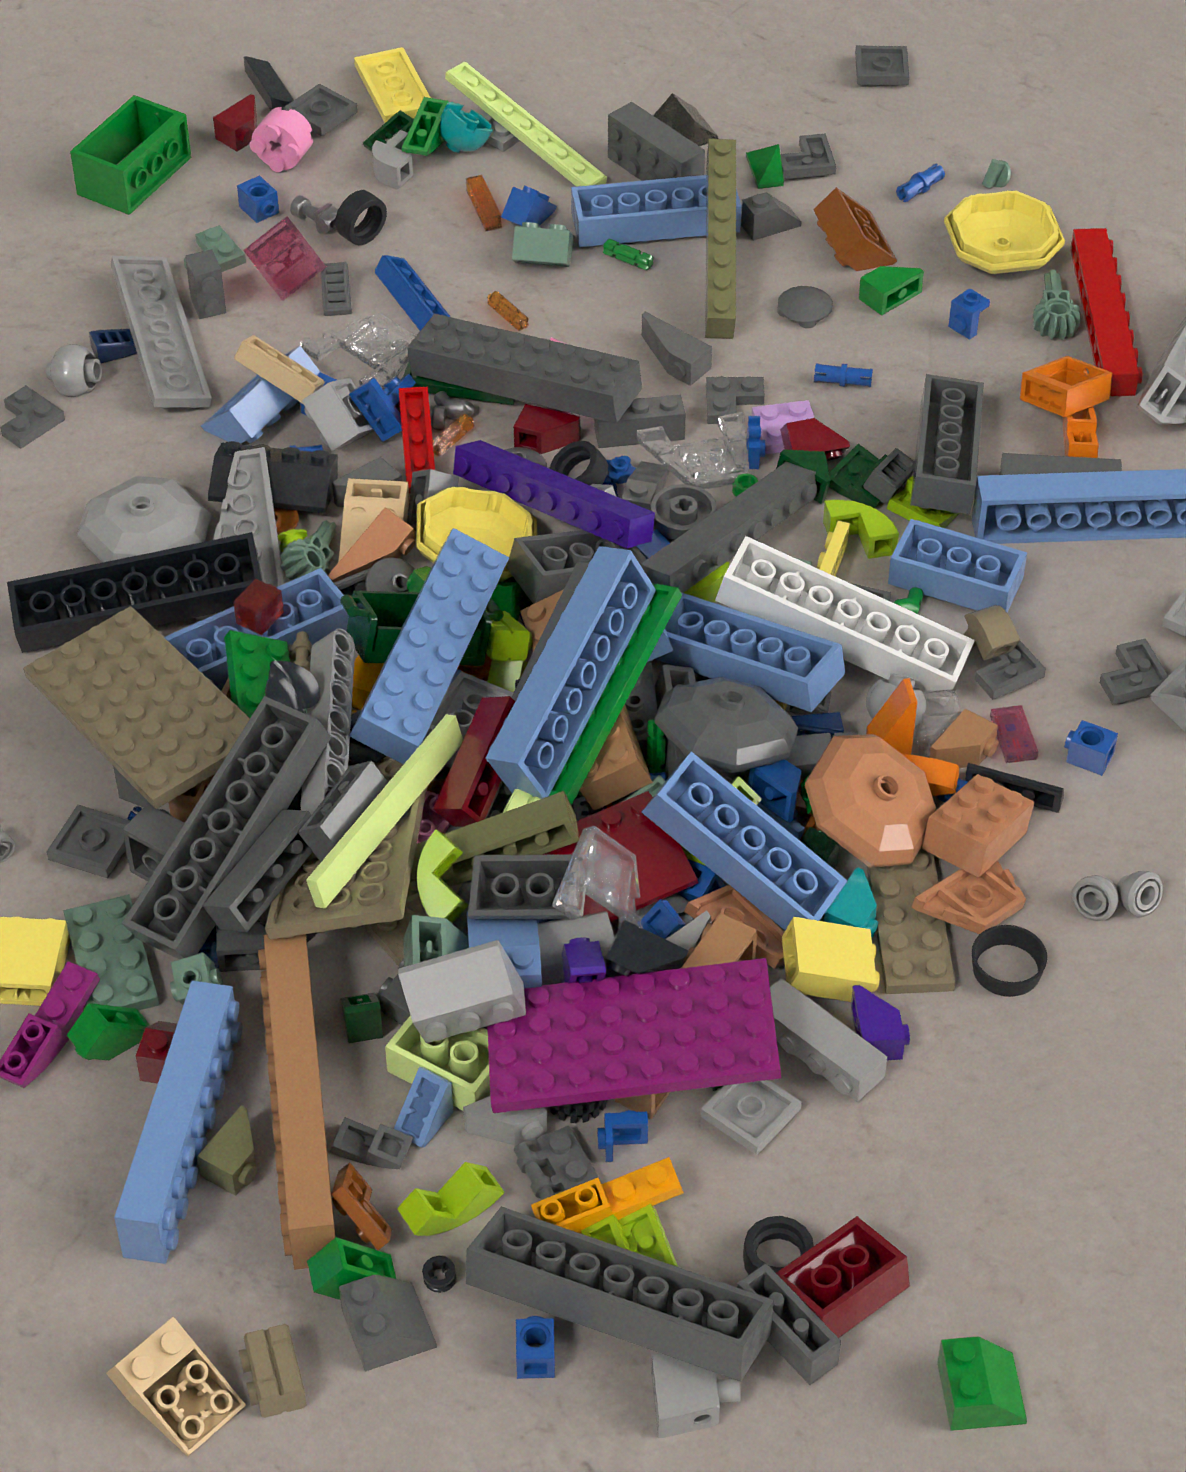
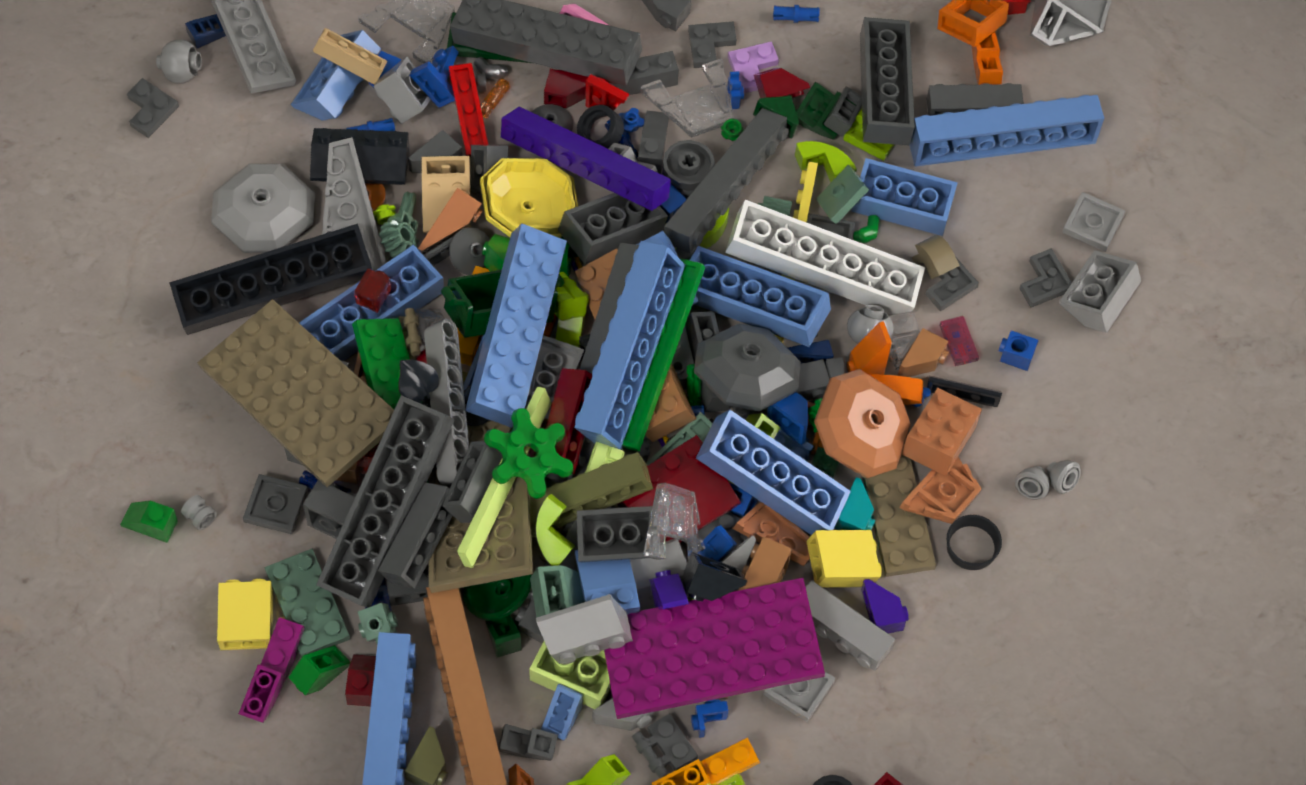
camera: 10 degrees left, 15 degrees up
none -> dark green dish [463,574,533,621]
none -> green plate [484,408,573,499]
none -> red wing [585,74,629,111]
none -> sand green plate [816,165,869,224]

